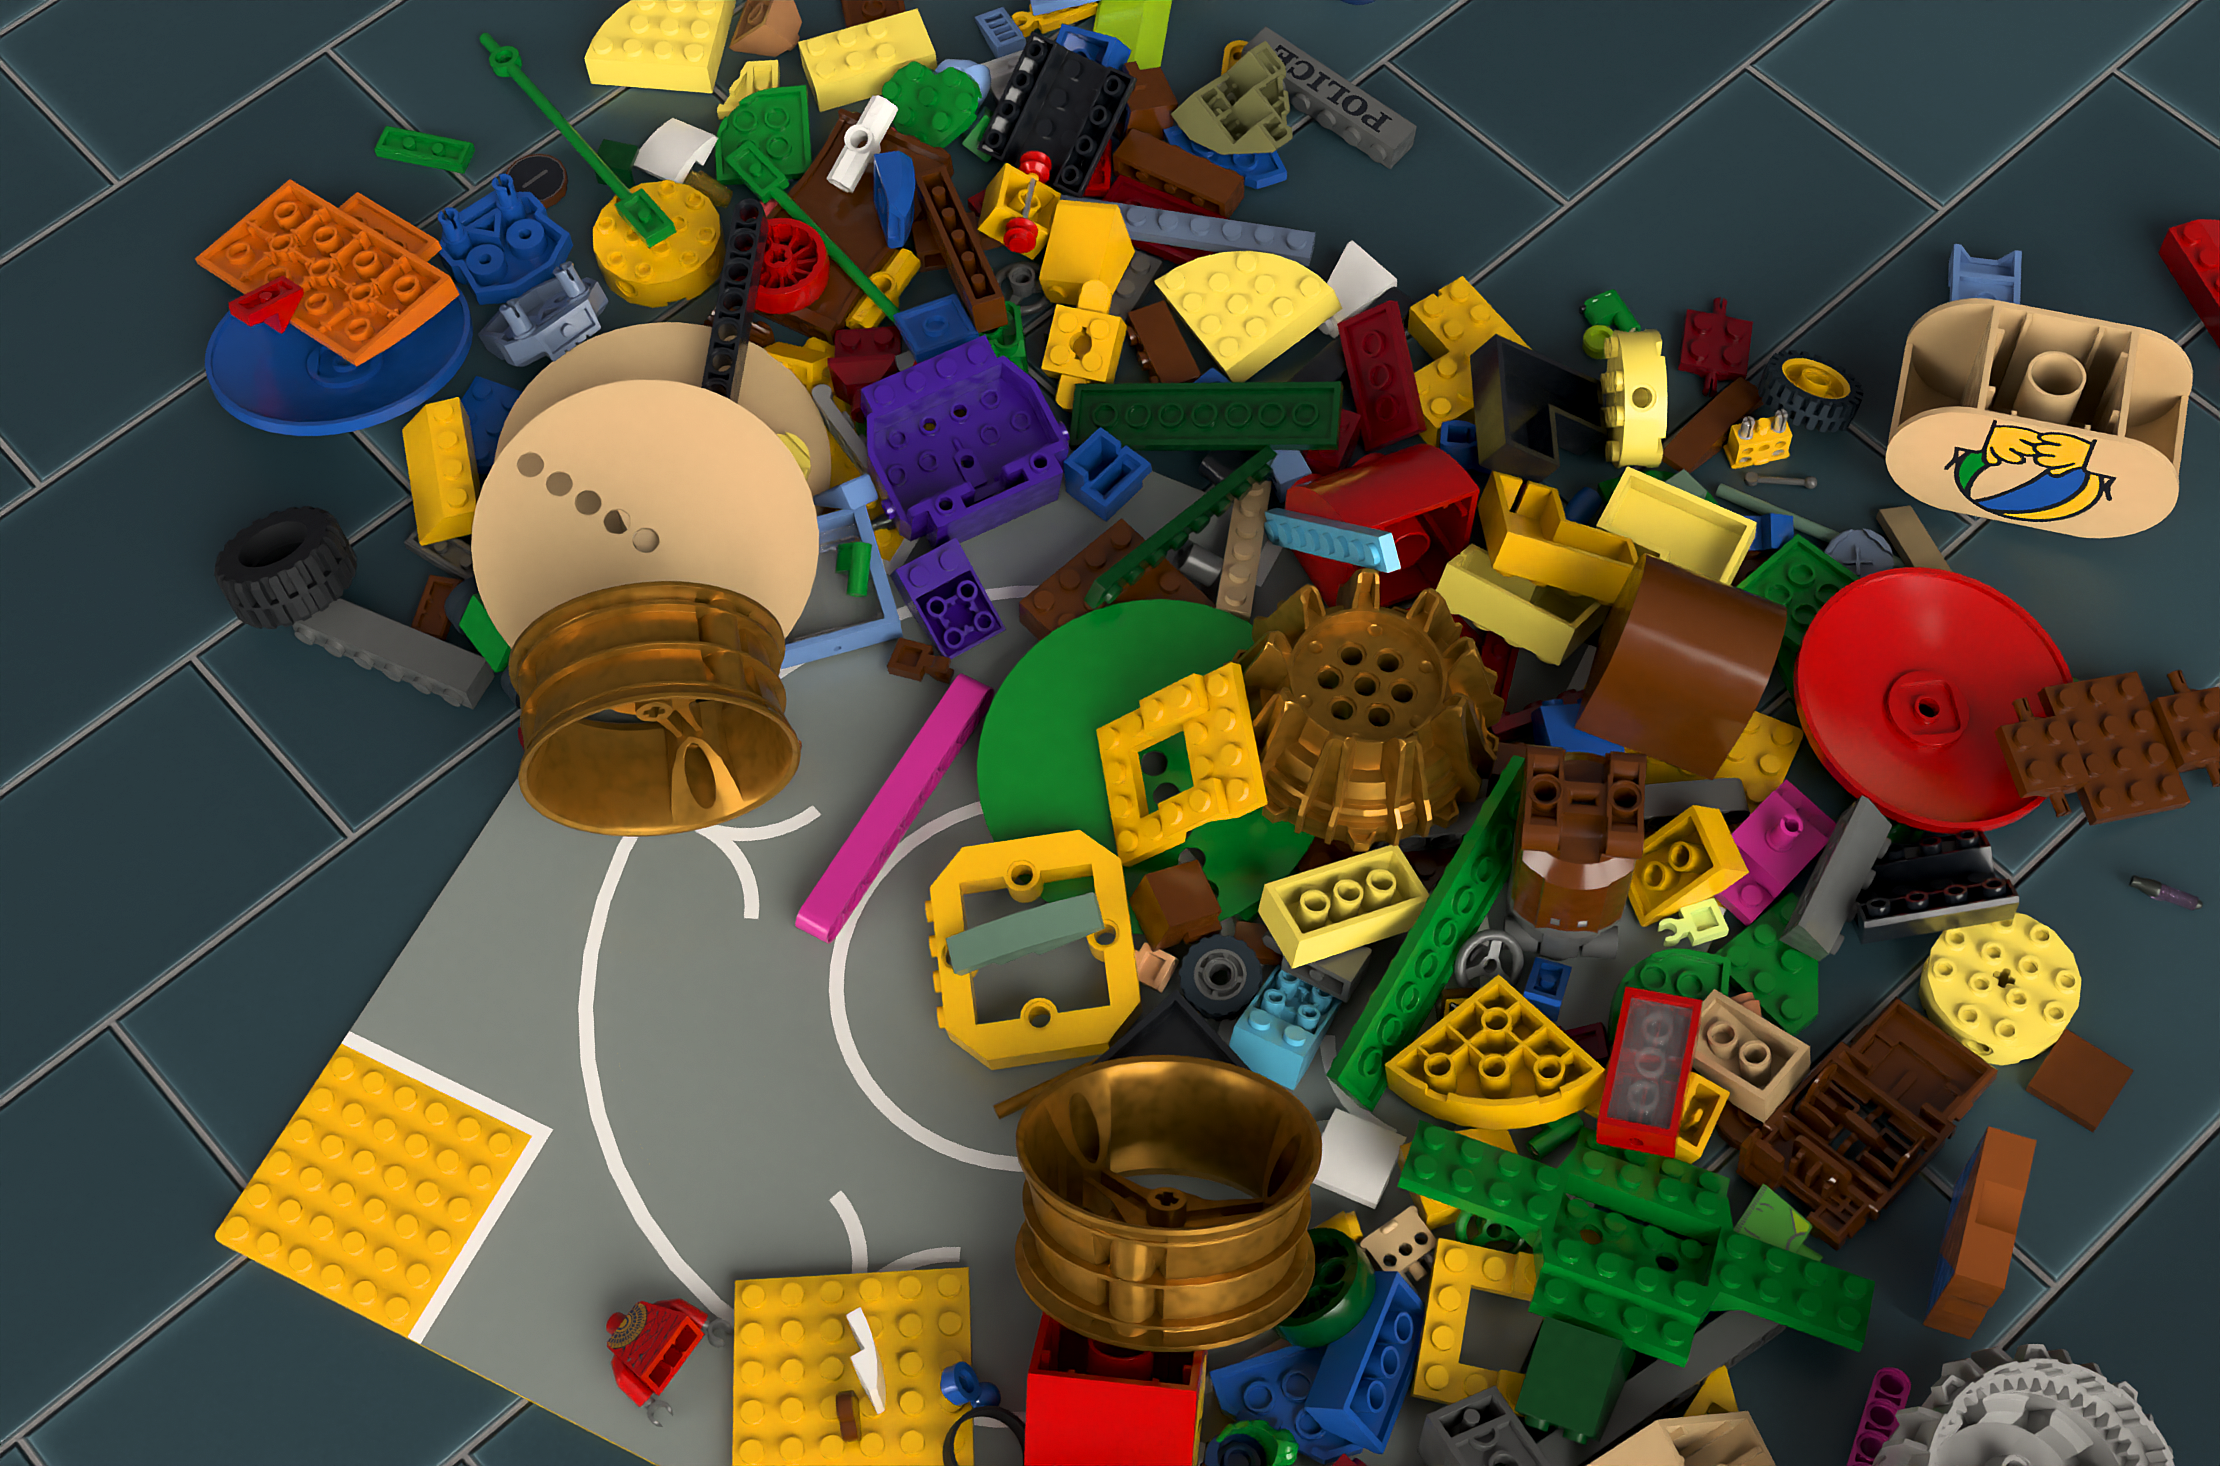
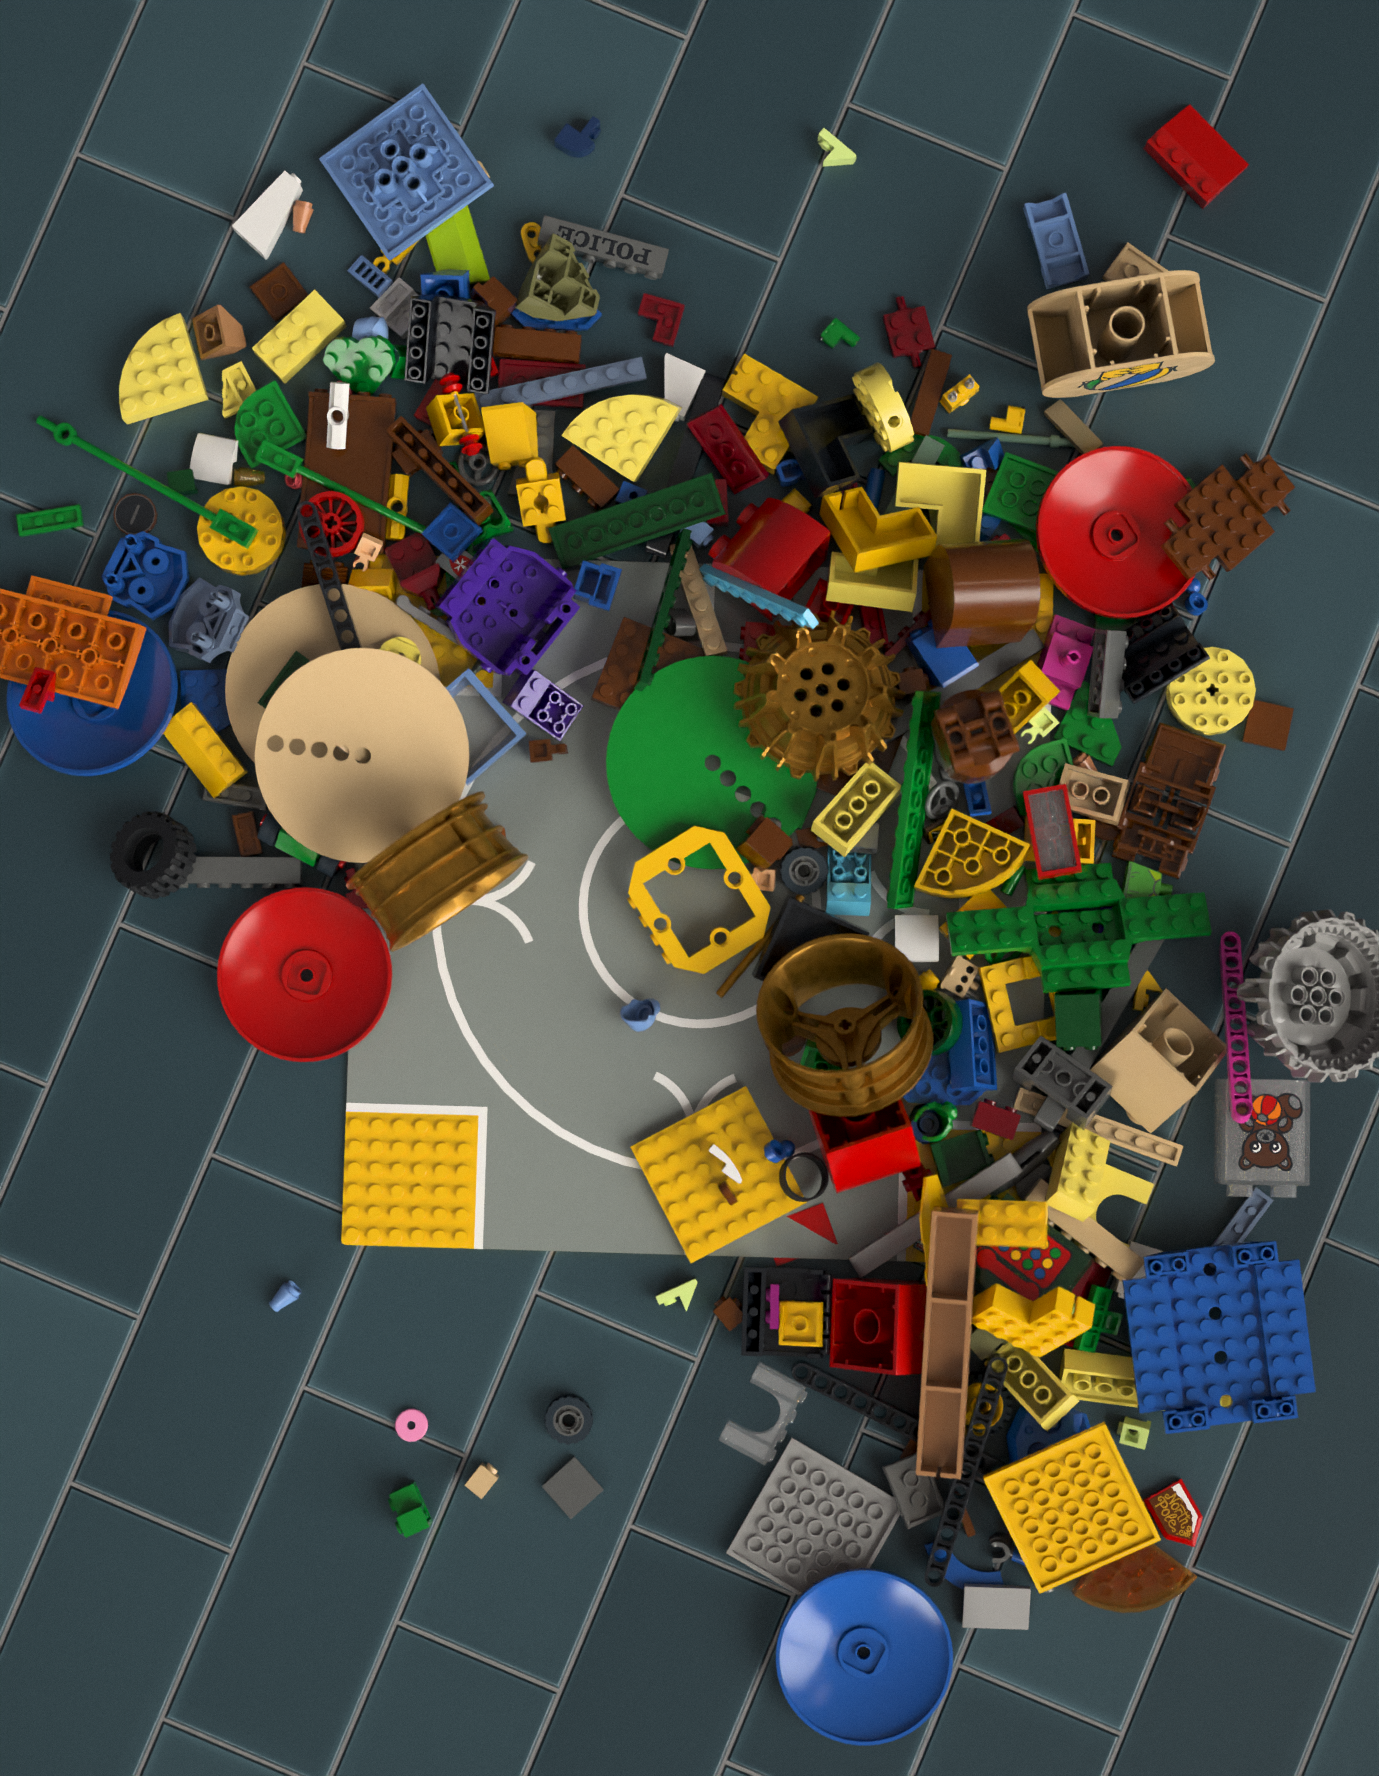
camera: 30 degrees left, 25 degrees up
red torso [606,1298,731,1427] -> none
dark pink beam [795,673,994,944] -> none
medium blue slope [813,474,878,510] -> none
green piece [835,542,872,598] -> none
blue slope [873,151,915,249] -> none
sand green slope [946,892,1105,976] -> none
yellow piece [1096,662,1268,867] -> none
lime tile [1582,325,1614,359] -> none
dark grey hinge [1744,472,1818,489] -> none
black wheel [1757,350,1864,432] -> none
sand blue tile [1824,529,1894,578] -> none
dark orange tile [1922,1126,2037,1340] -> none
piece [2129,875,2203,911] -> none
none -> red dish [217,887,393,1062]
none -> medium blue cone [269,1280,301,1312]
none -> light nougat plate [353,533,383,572]
none -> medium blue hair [620,998,660,1032]
none -> dark red plate [638,293,685,347]
none -> yellowish green slope [818,128,857,166]
none -> yellow piece [989,405,1025,434]
none -> blue plate [1185,578,1208,616]

